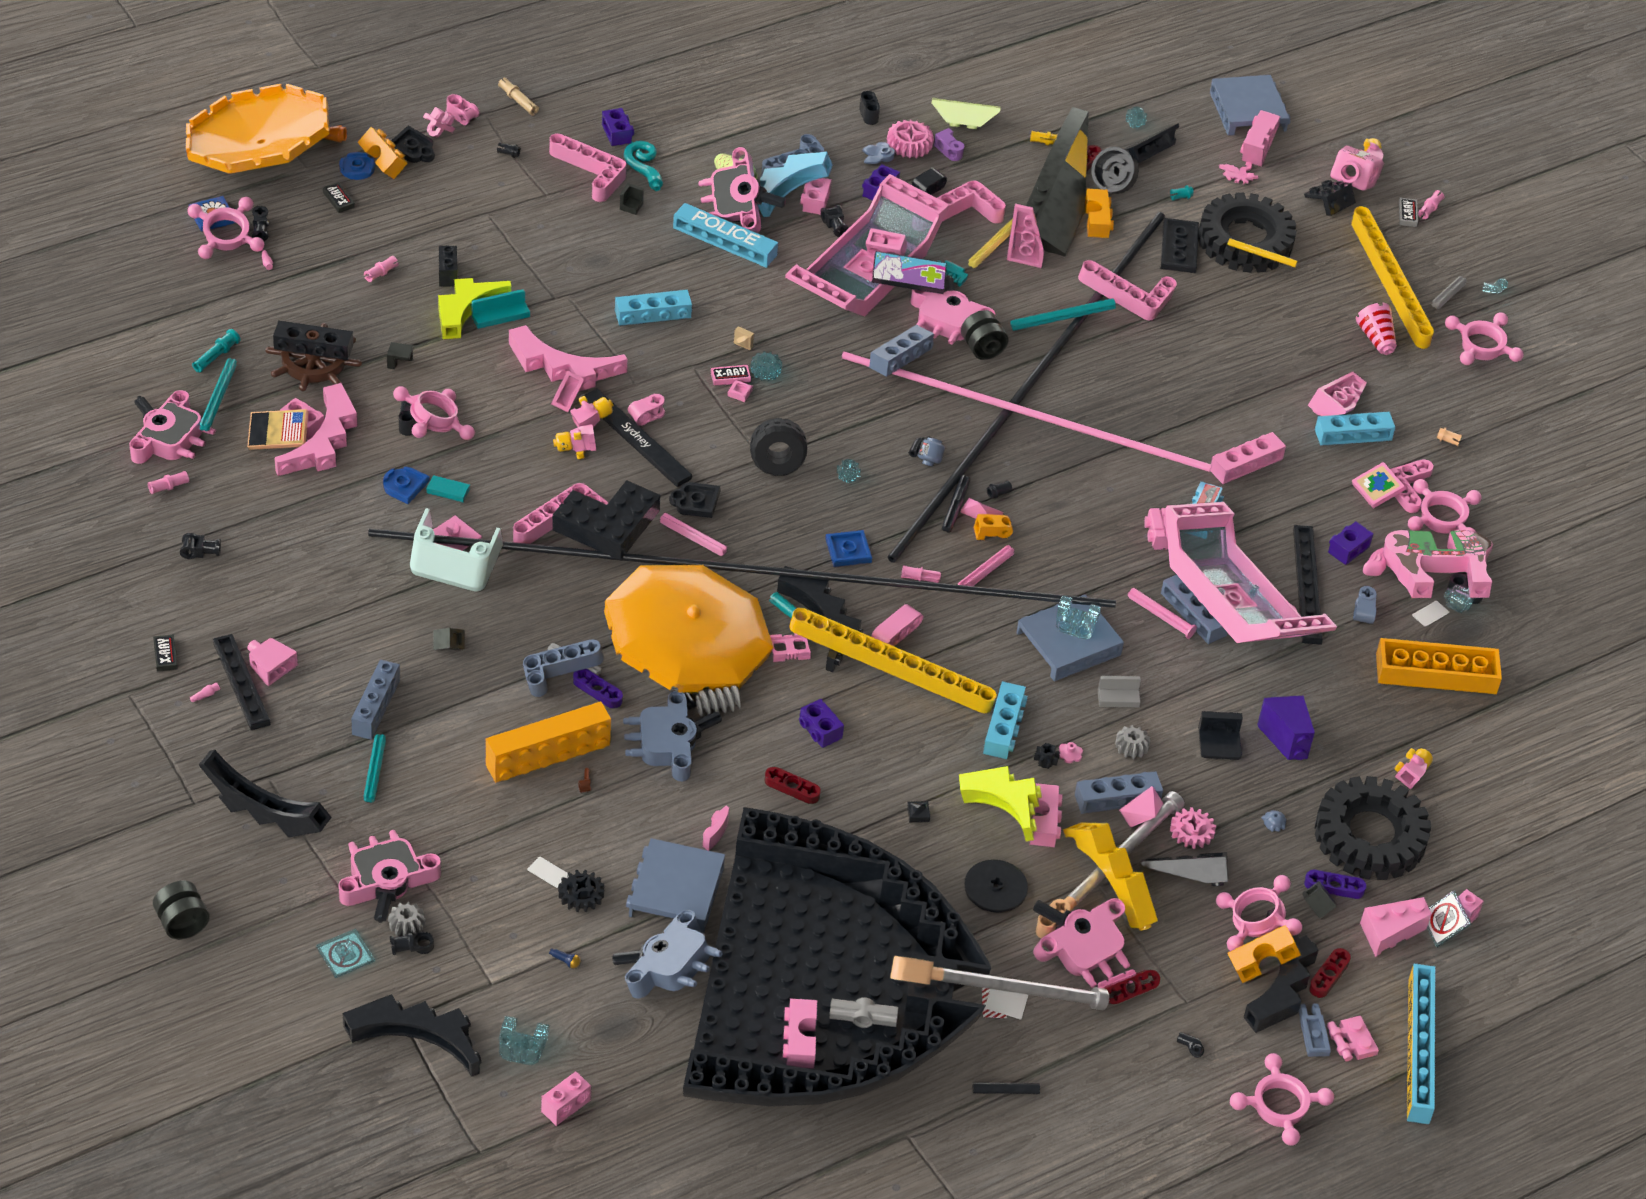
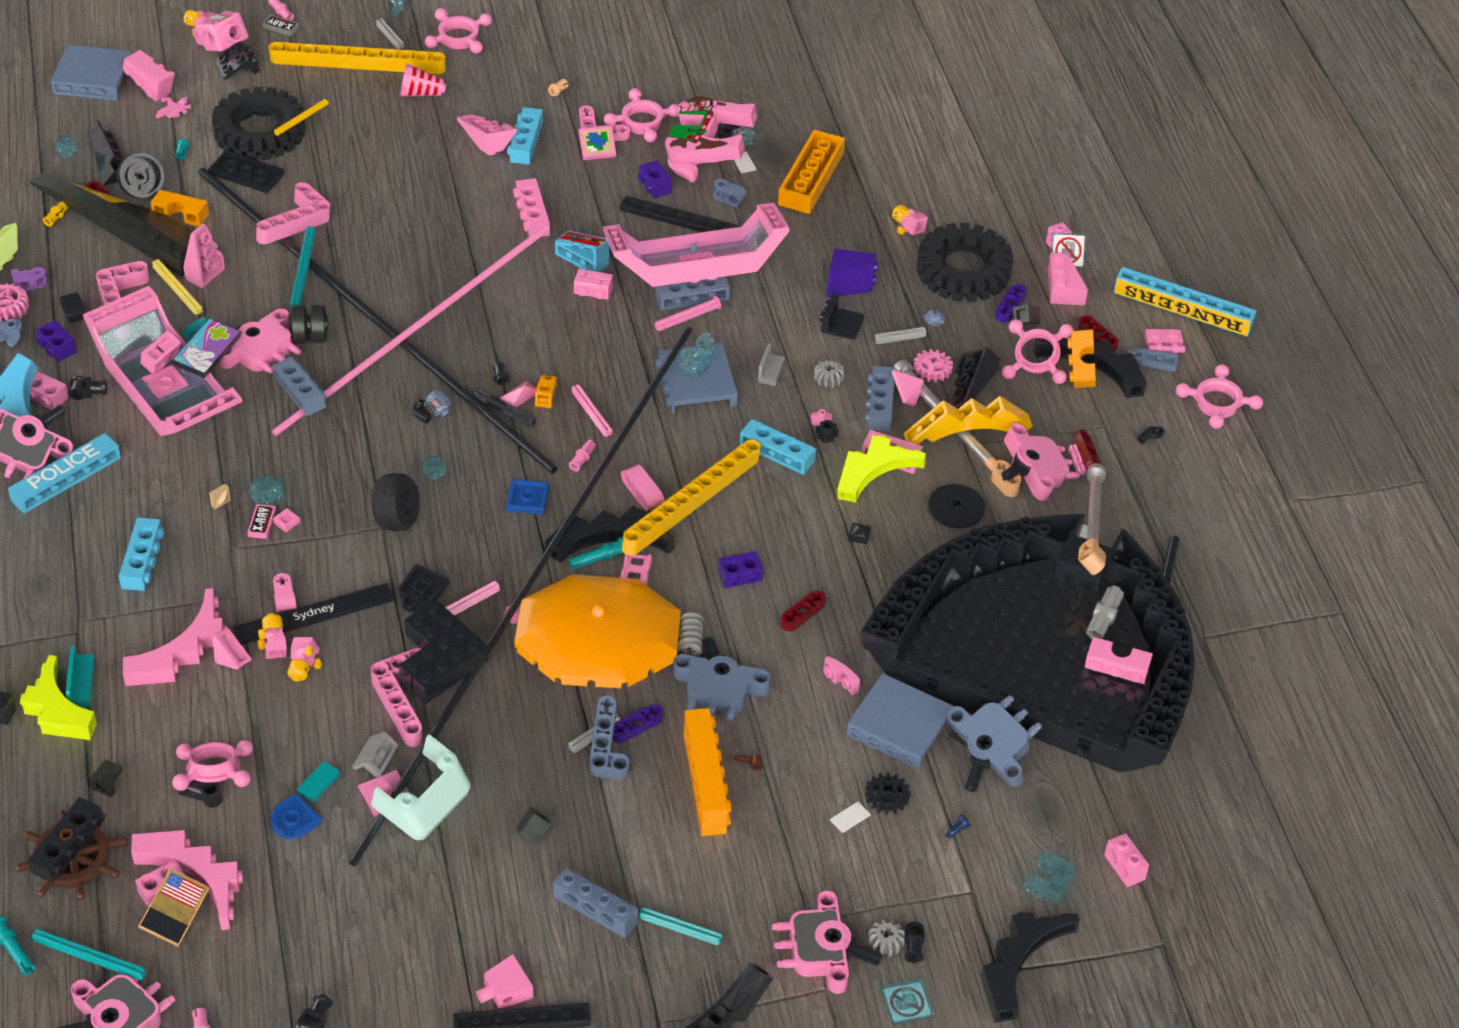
camera: 70 degrees left, 0 degrees up
none -> light grey panel [352,731,399,777]
none -> light grey axle [874,327,926,344]

